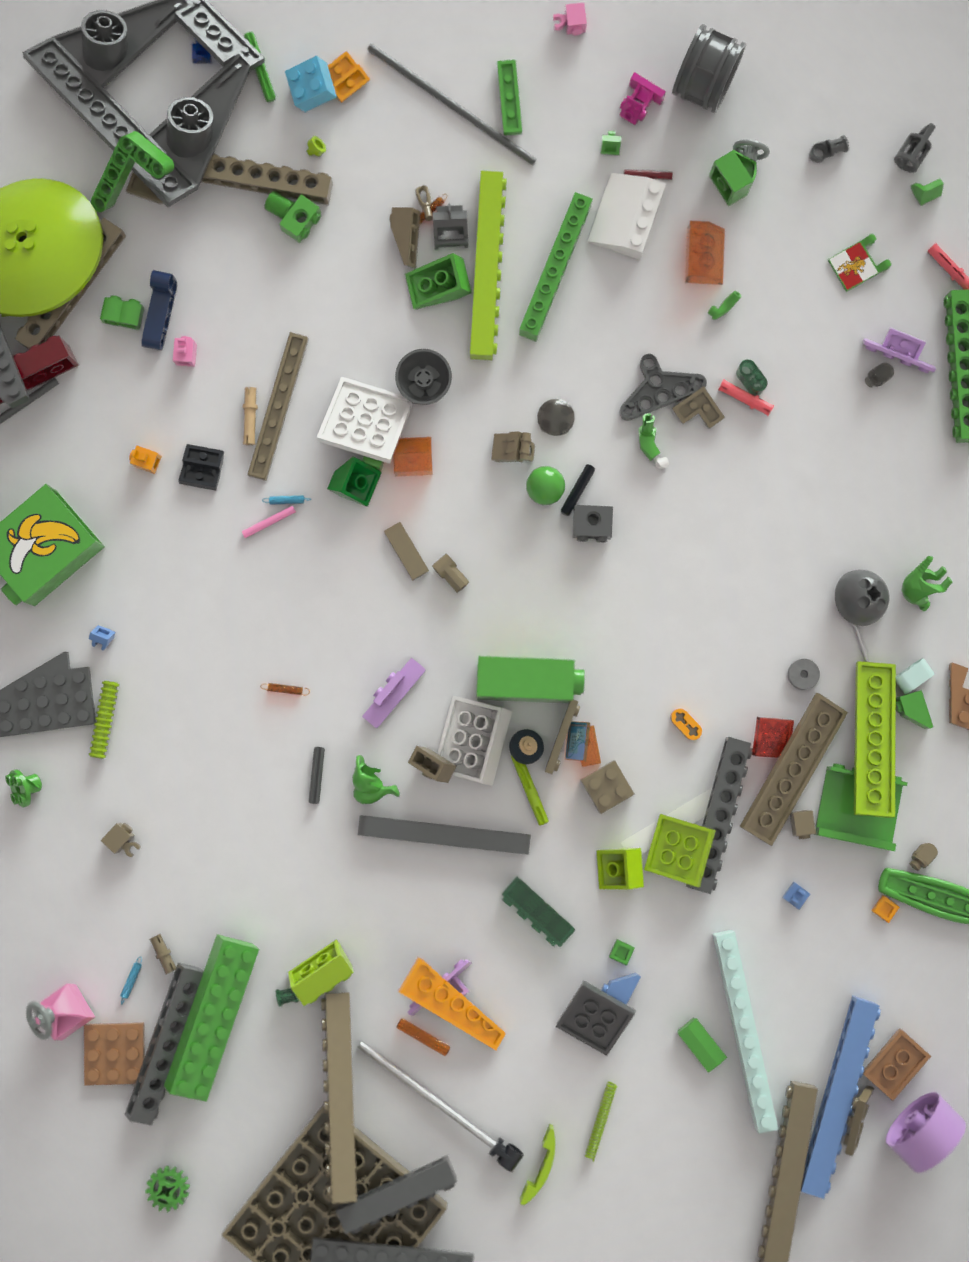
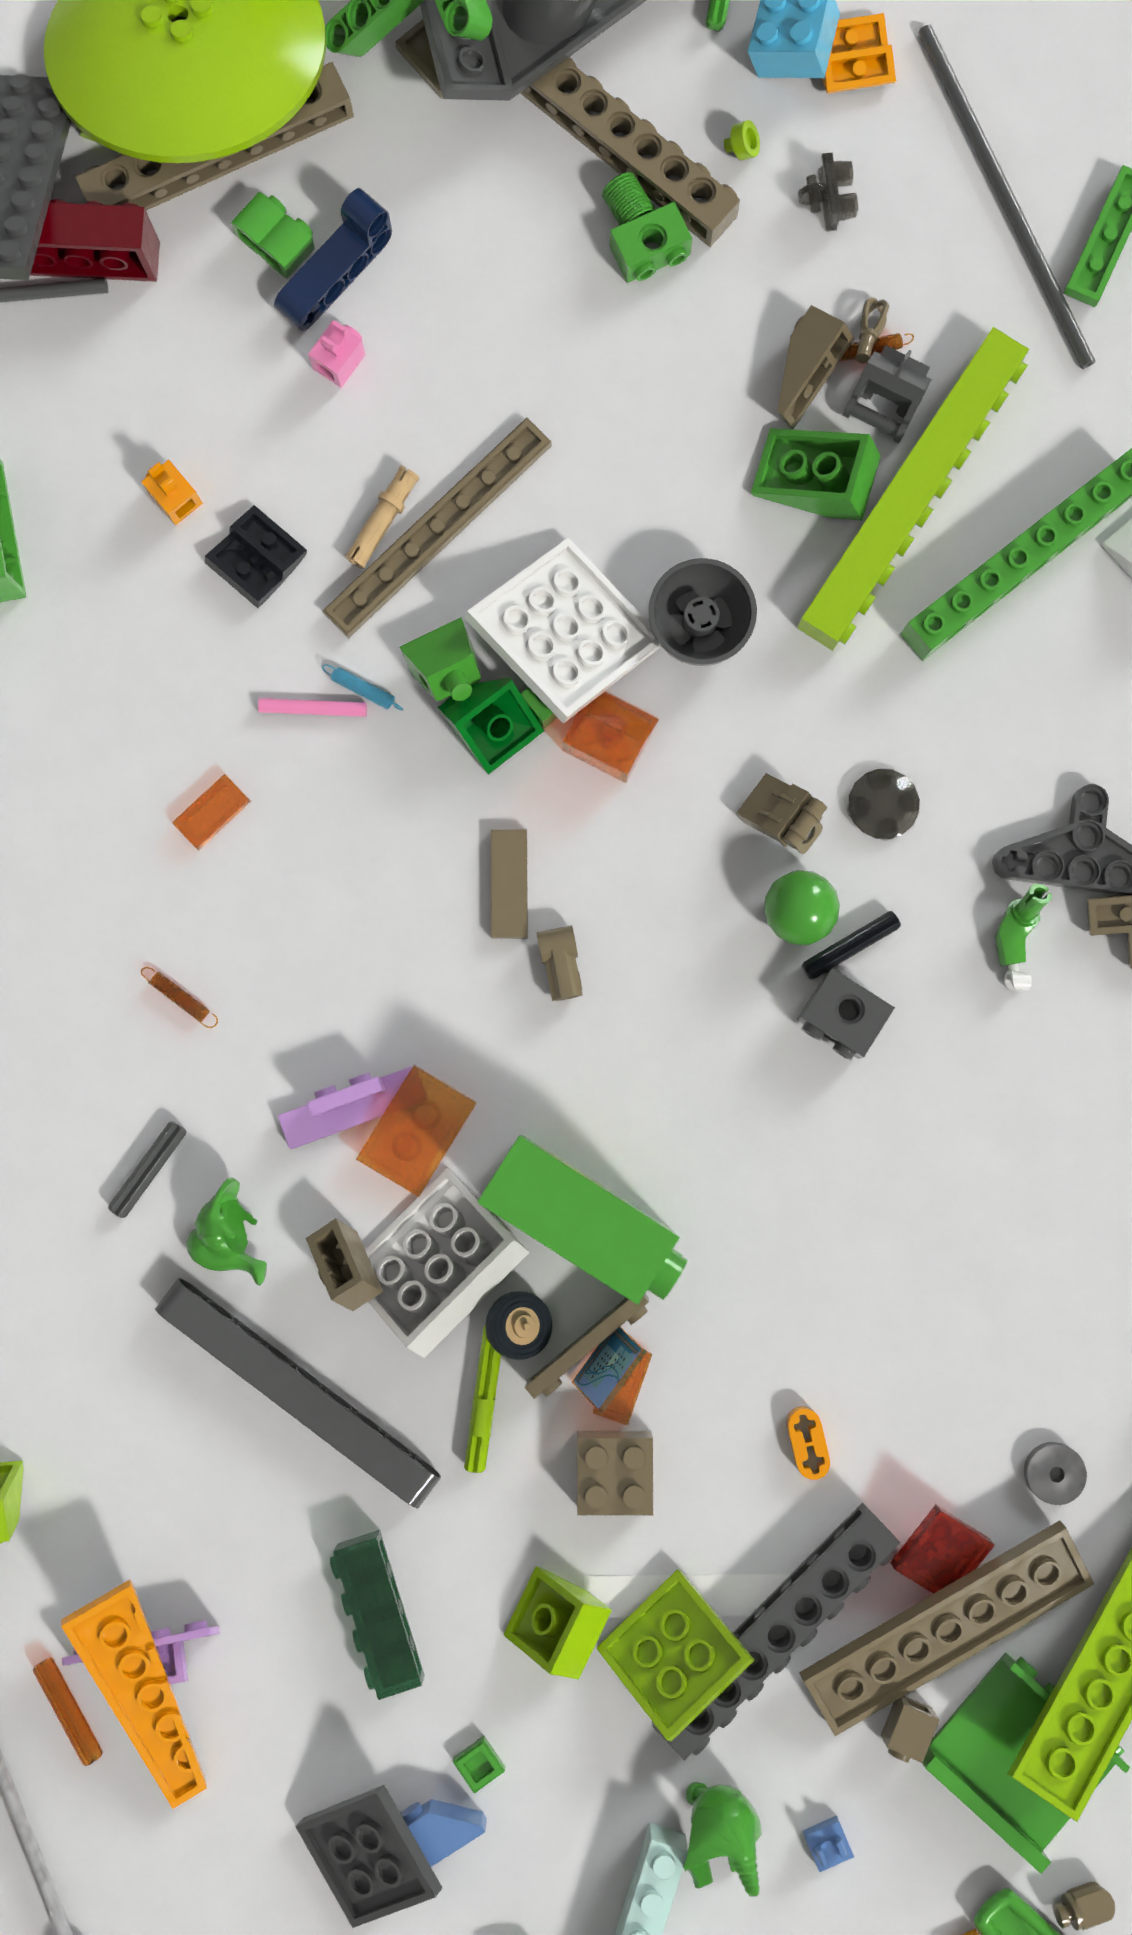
camera: 30 degrees right, 0 degrees up
none -> clear orange tile [172,774,251,850]
none -> clear orange tile [356,1064,477,1197]
none -> bright green torso [400,617,482,701]
none -> bright green piece [683,1782,762,1897]
none -> clear smoke hips [798,152,859,231]

